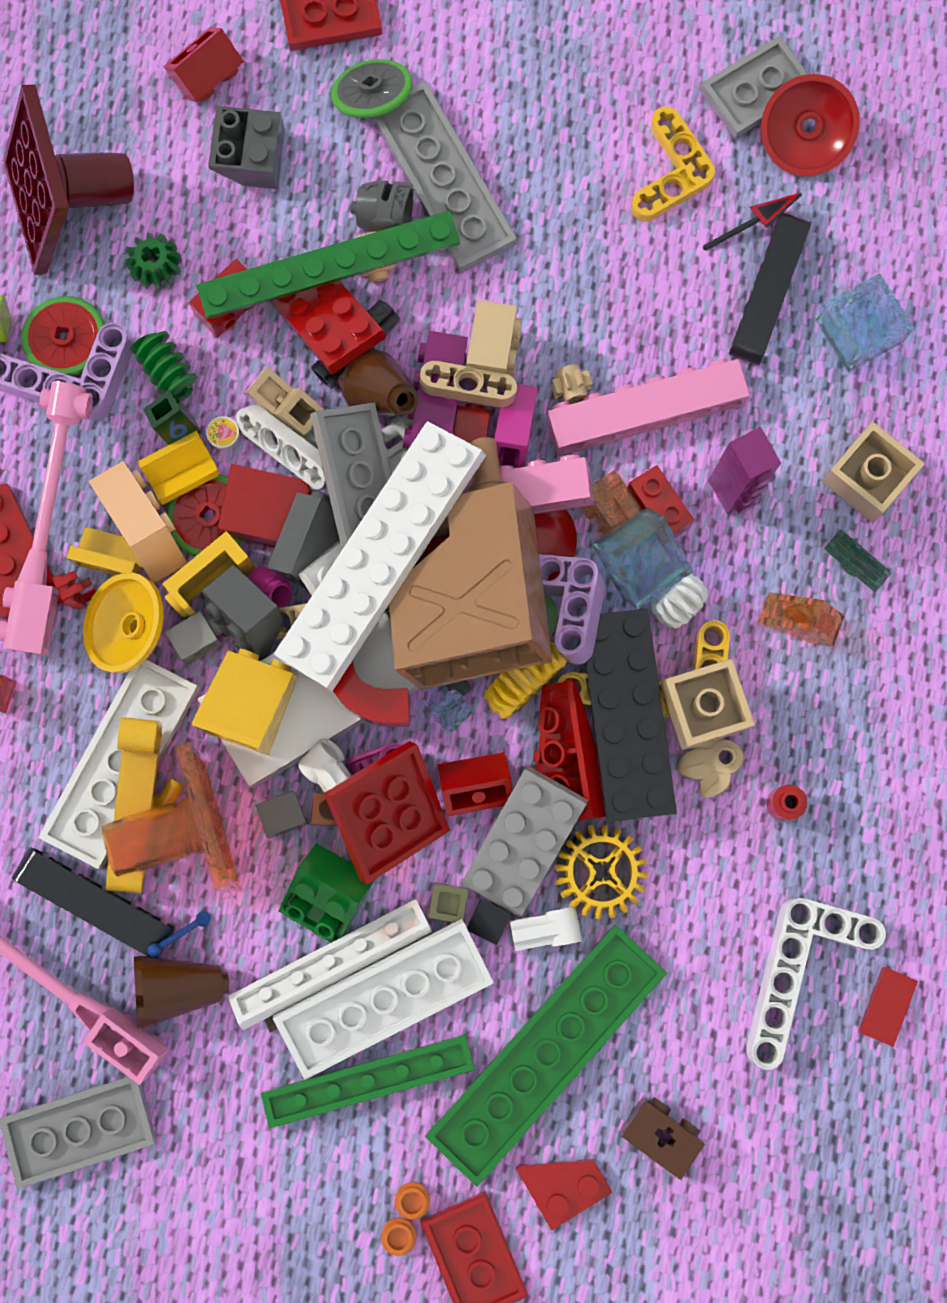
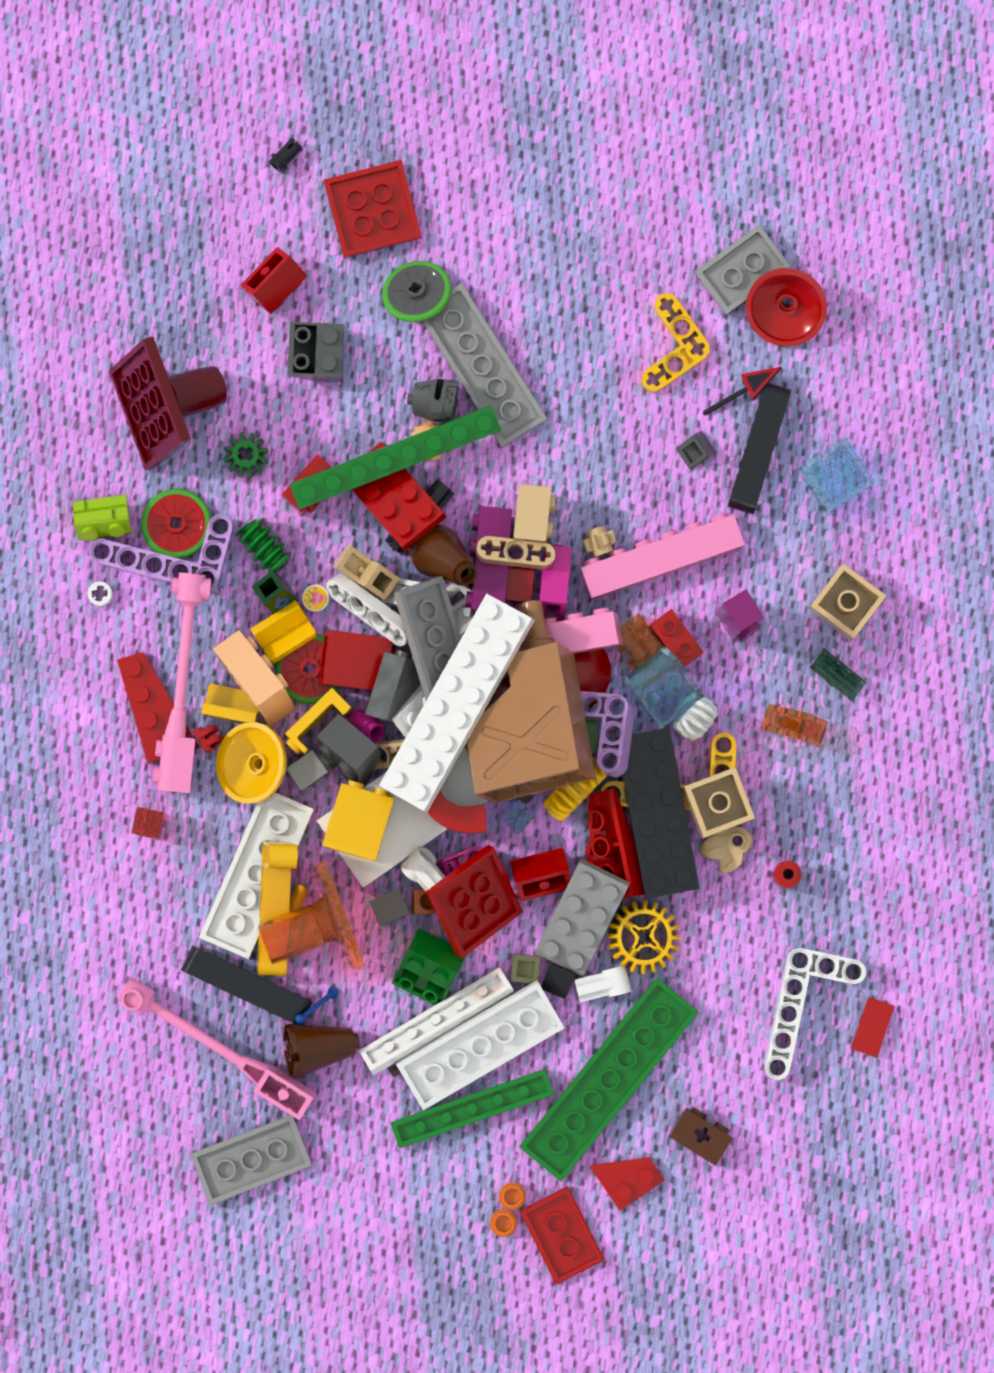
camera: 10 degrees left, 5 degrees up
none -> dark grey slope [675,431,717,470]

